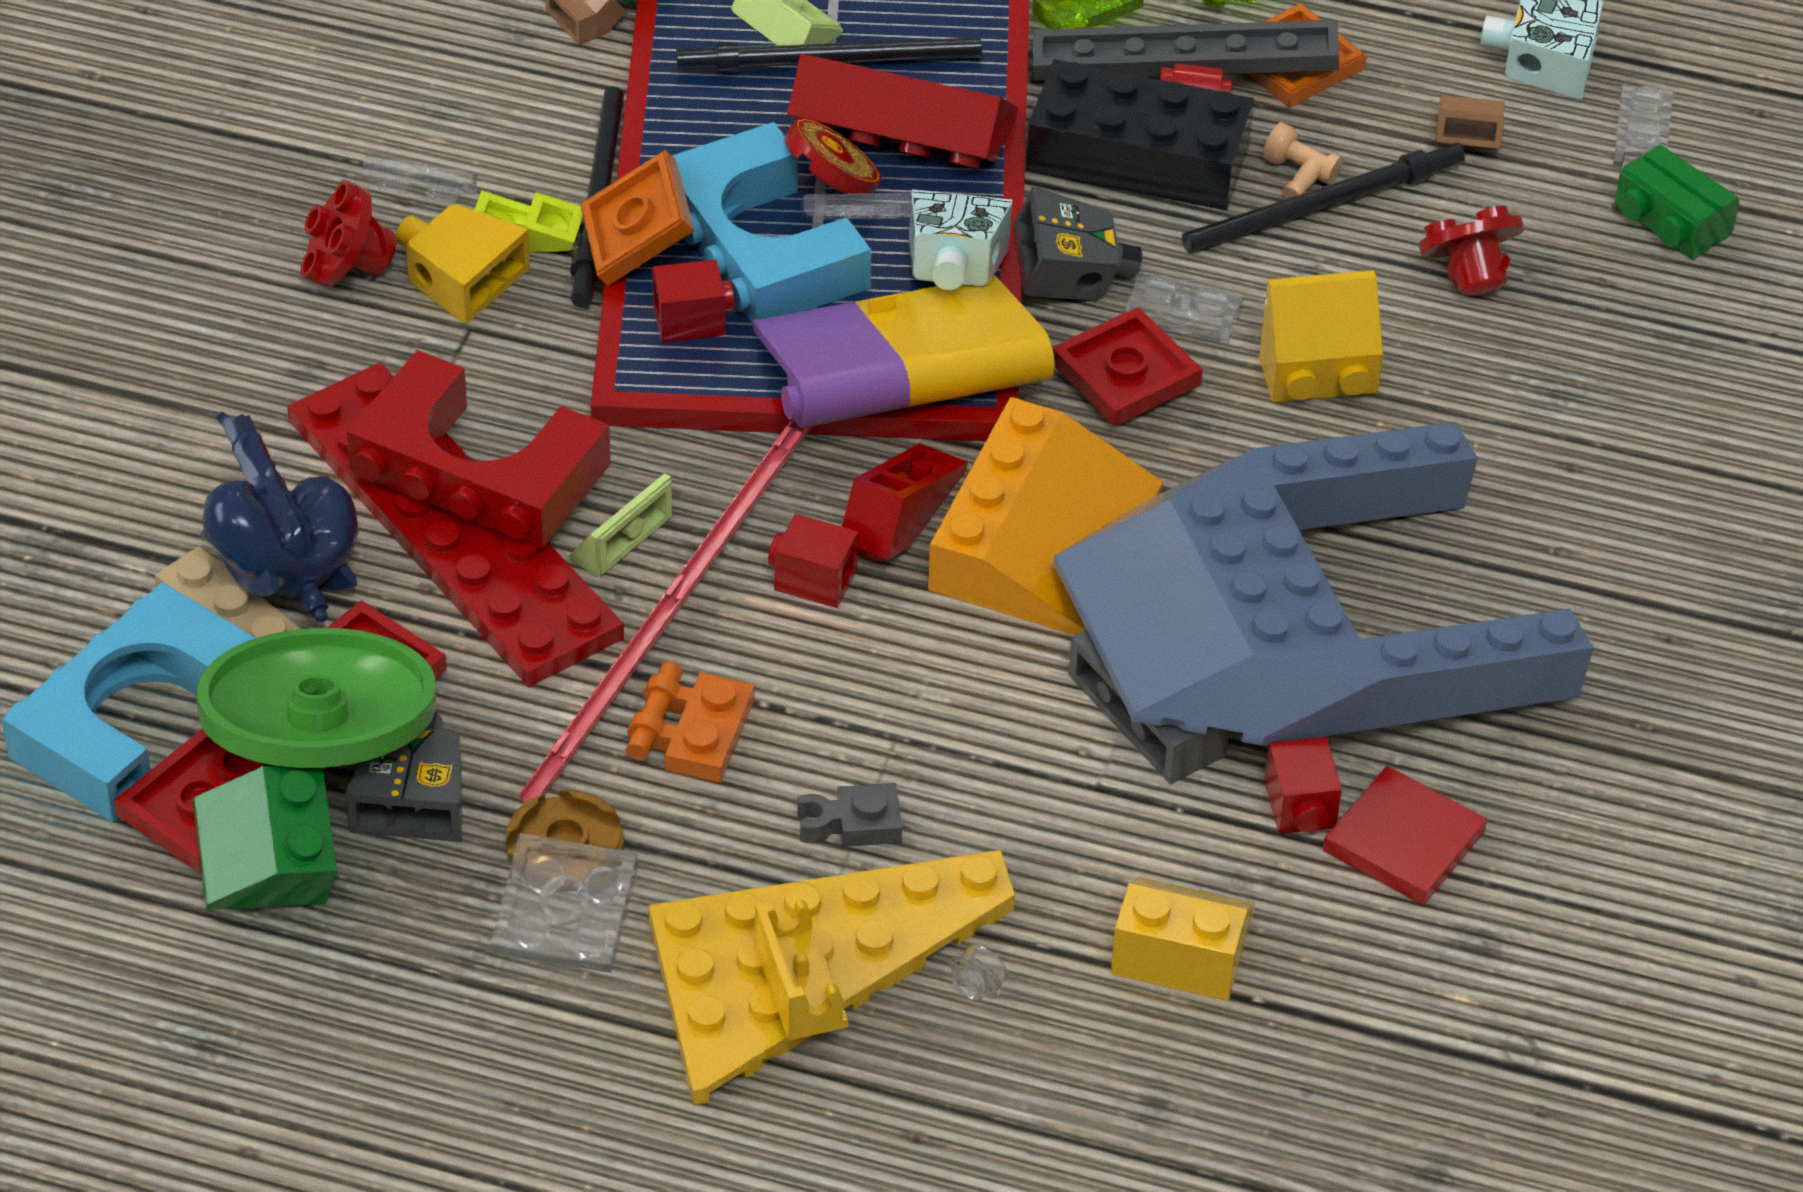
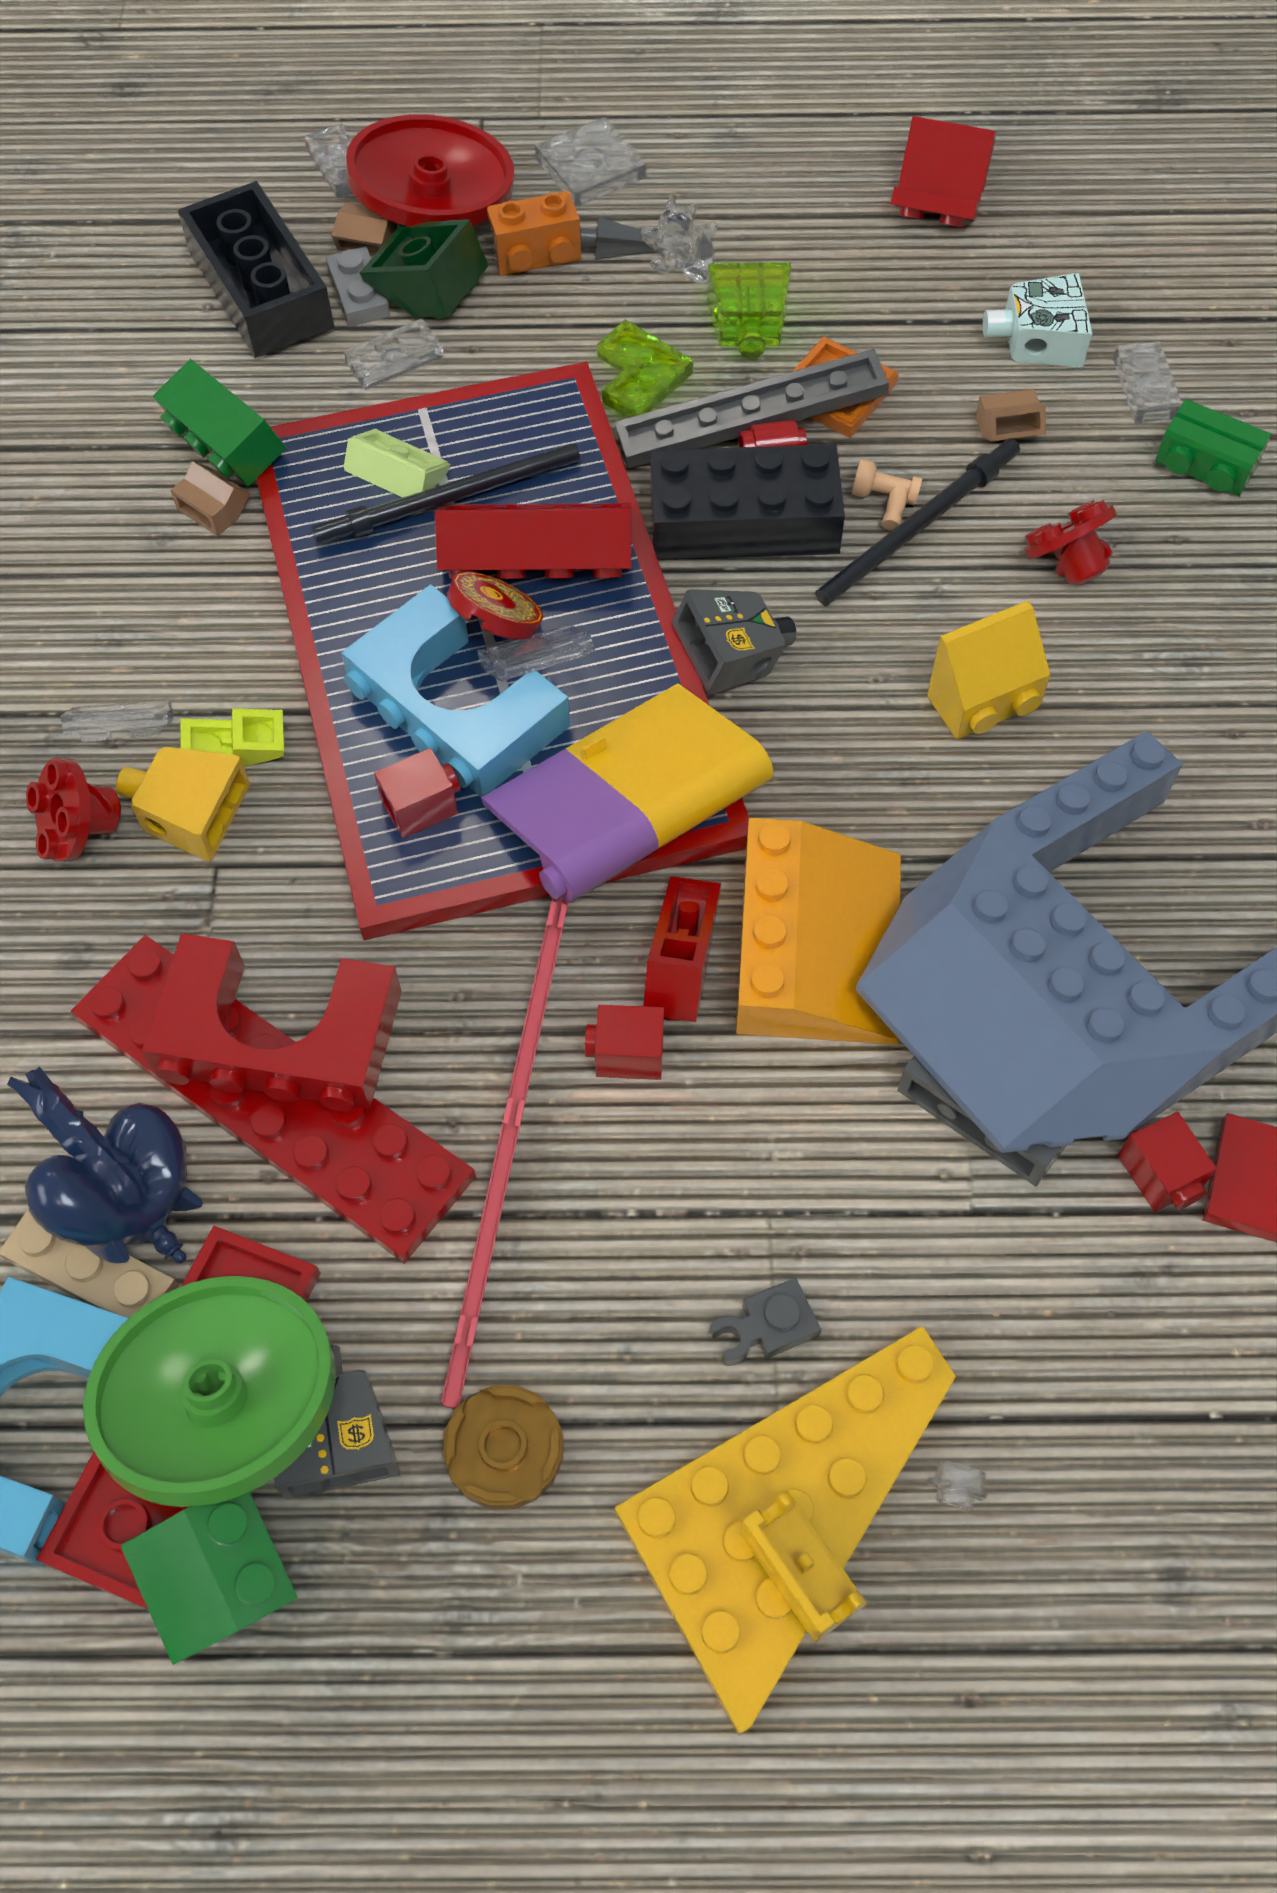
camera: 15 degrees left, 15 degrees up
clear plate [491,833,639,973] -> none
yellowish green slope [569,473,672,577] -> none
black bar [570,86,624,308] -> none
orange plate [580,150,695,286] -> none
orange plate [626,661,755,783] -> none
light aqua torso [909,189,1013,290] -> none
red plate [1052,307,1203,426] -> none
yellow slope [1111,877,1255,1001] -> none
clear plate [1126,270,1243,344] -> none

